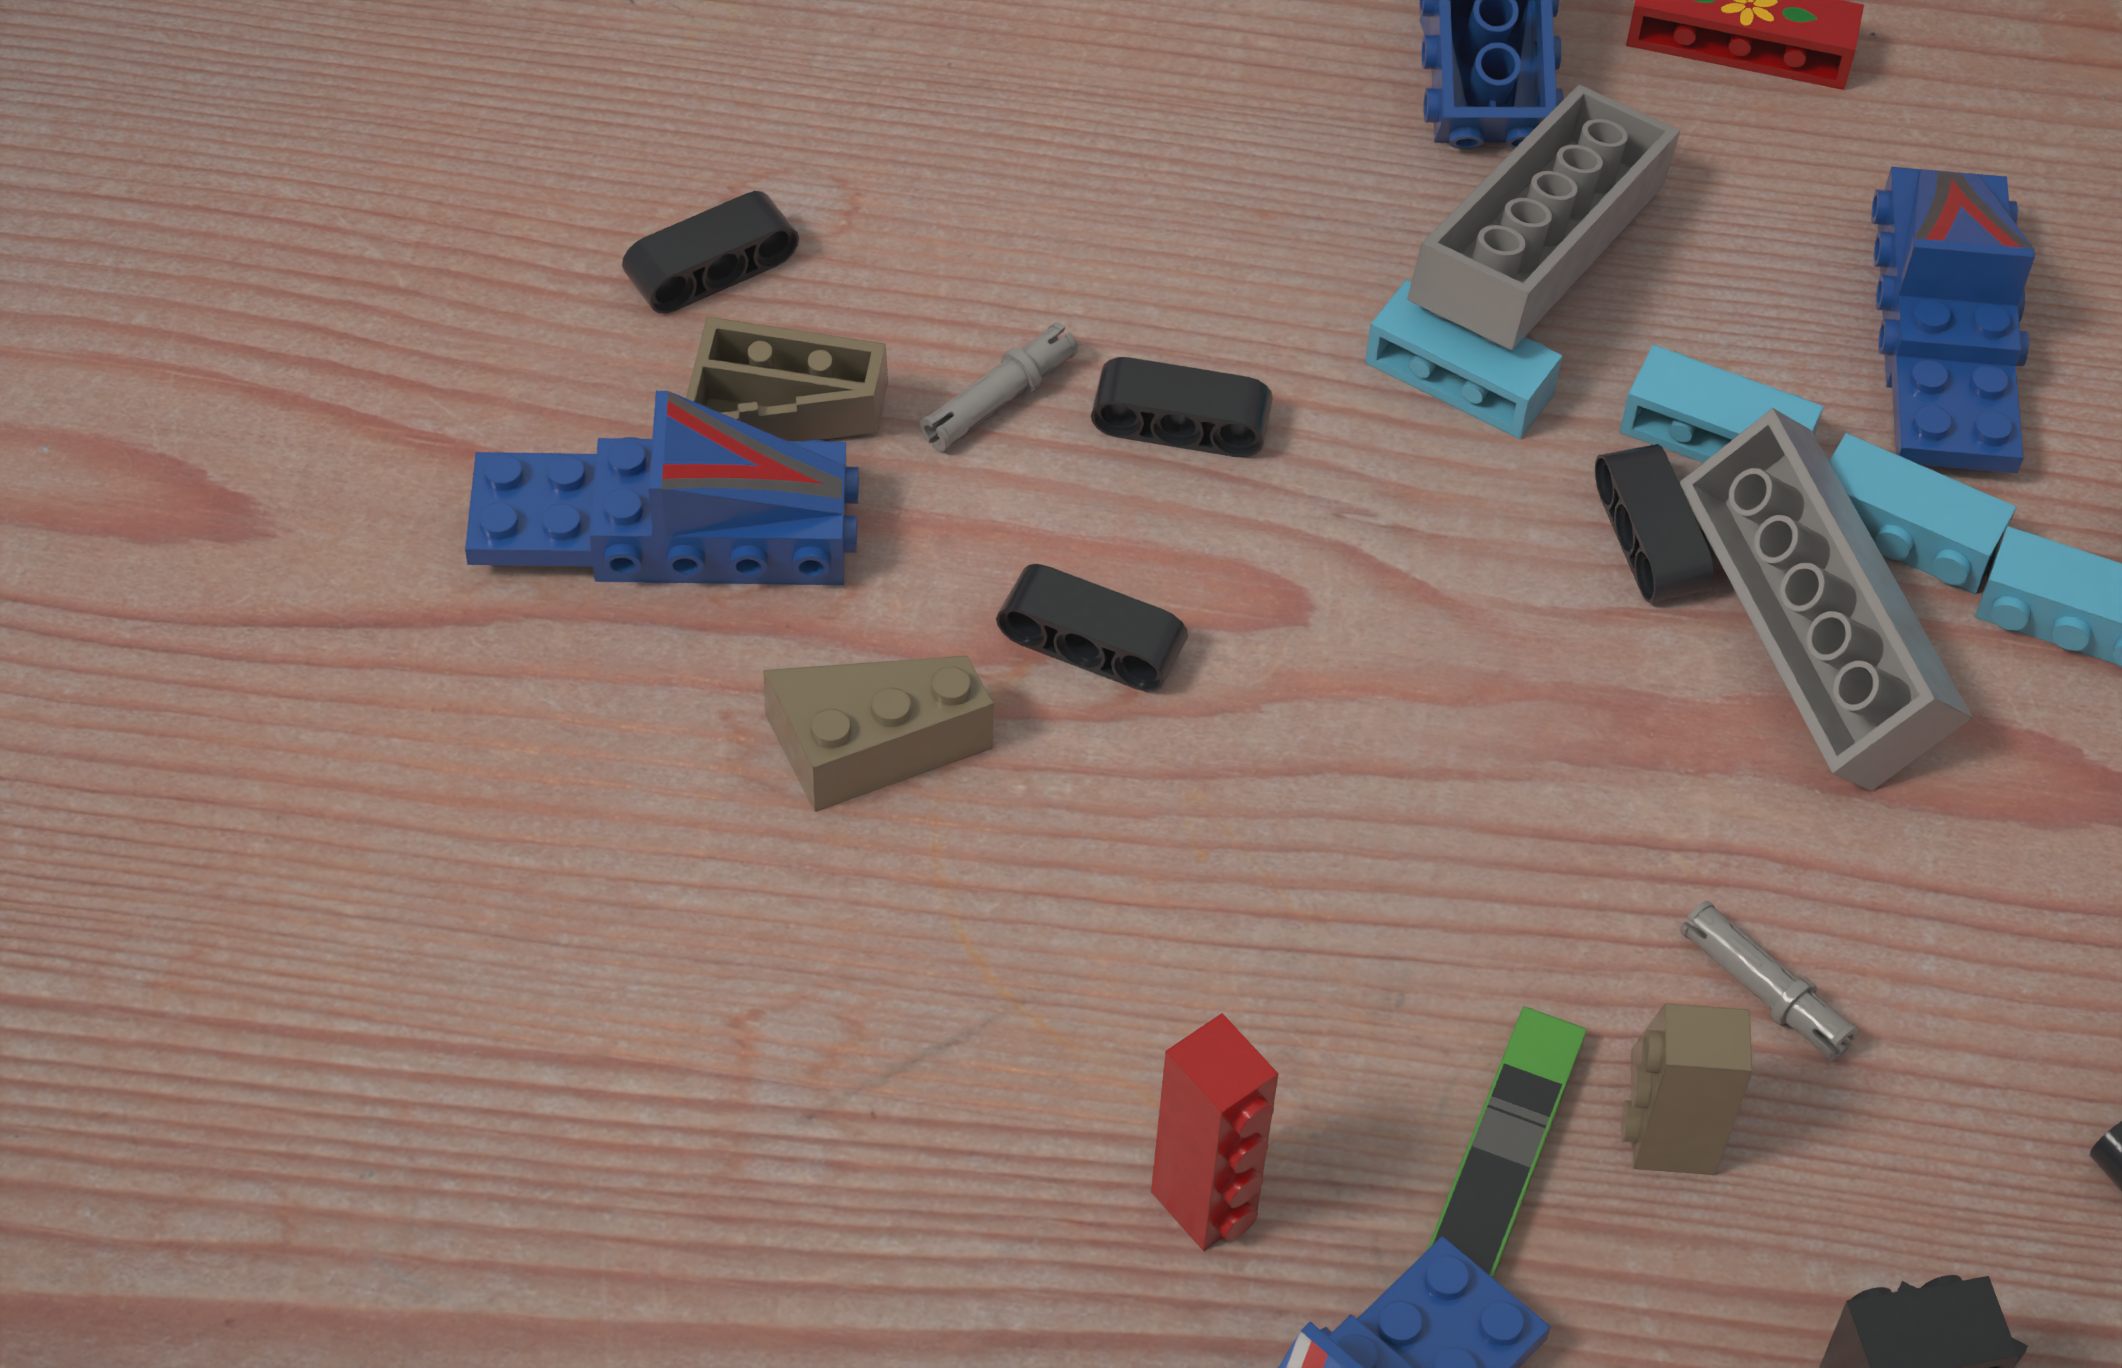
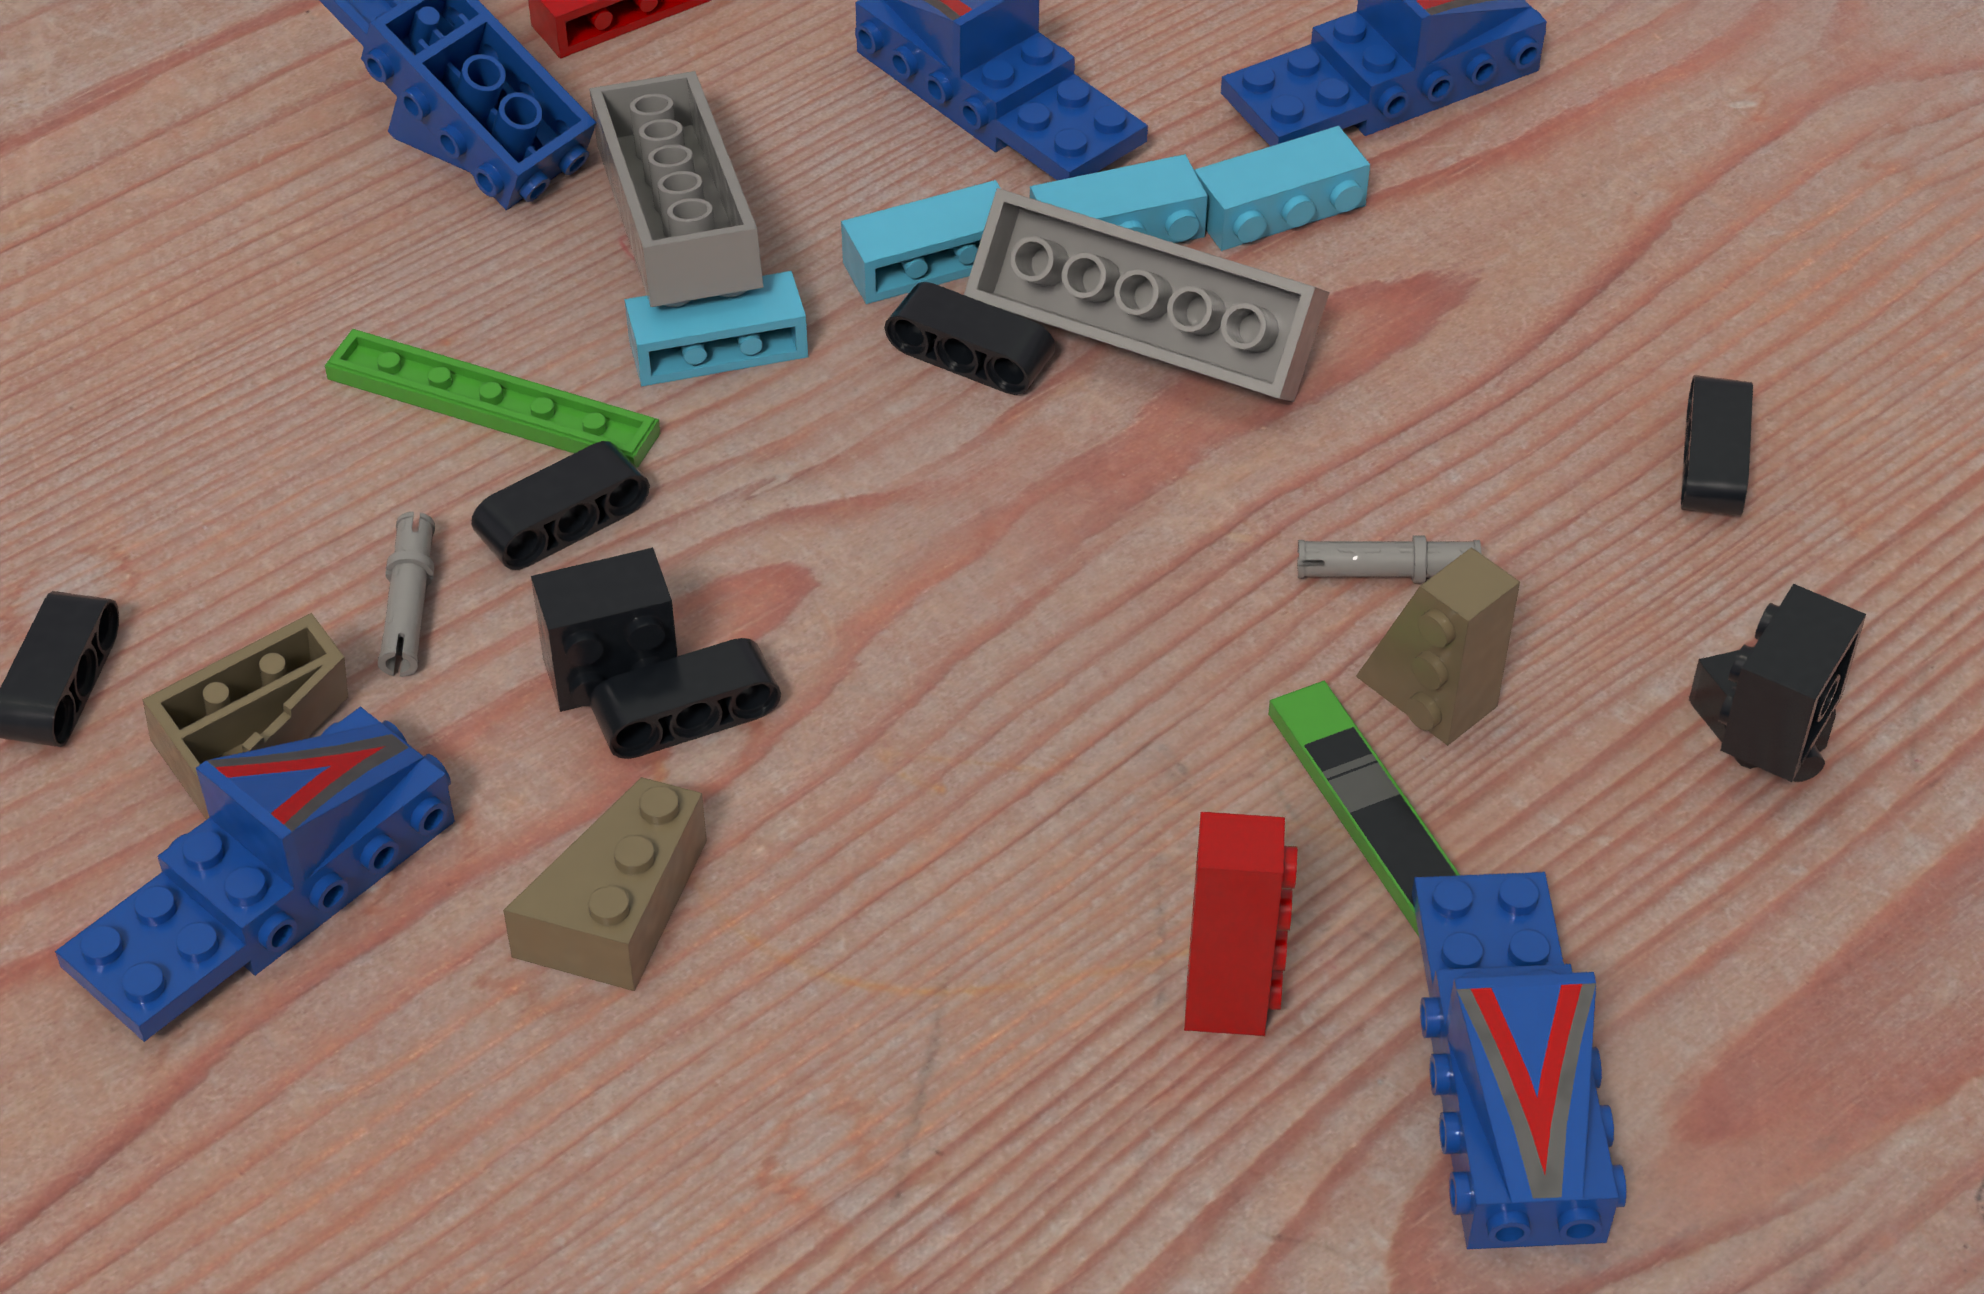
camera: 45 degrees left, 5 degrees down
none -> bright green tile [325,329,661,468]
none -> black brick [531,547,678,712]

